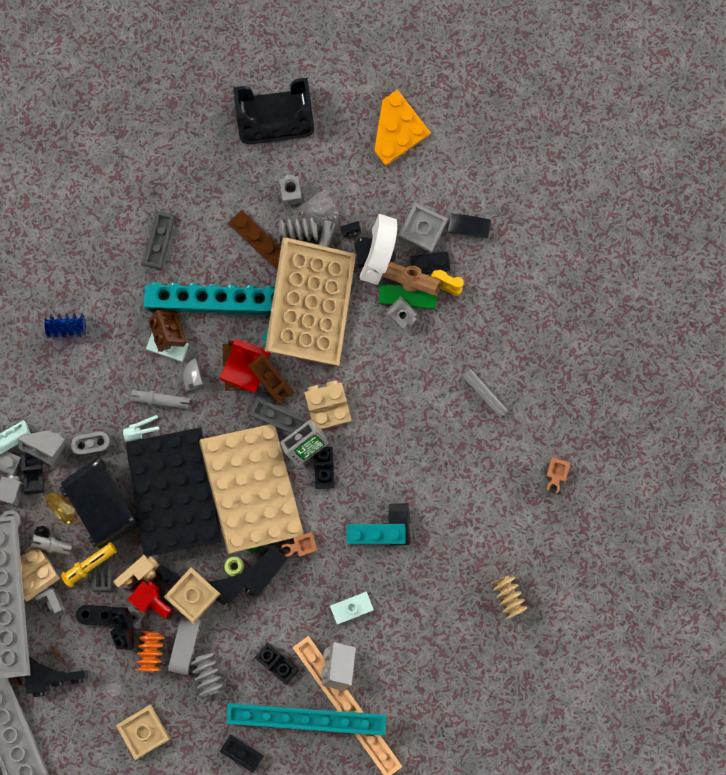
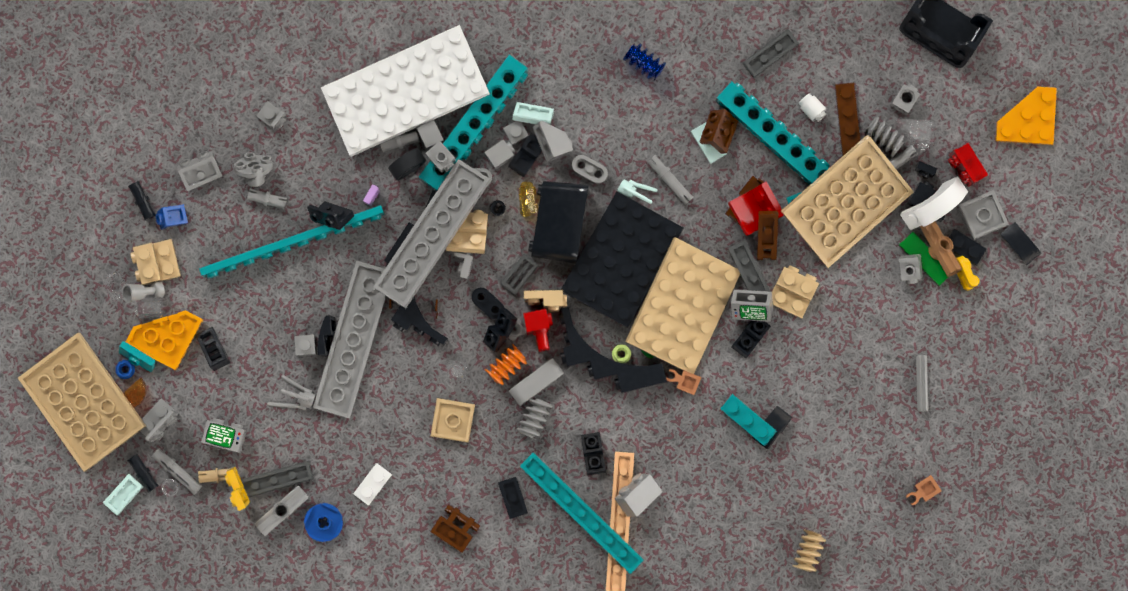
camera: 35 degrees right, 5 degrees up
light grey pin [30,534,72,555] -> none
yellow pin [61,542,117,588] -> none
tan plate [164,567,220,624] -> none
light grey brick [183,358,204,392] -> none
light aqua plate [330,592,374,625] -> none
none -> white brick [798,93,827,122]
none -> red bracket [948,143,988,187]

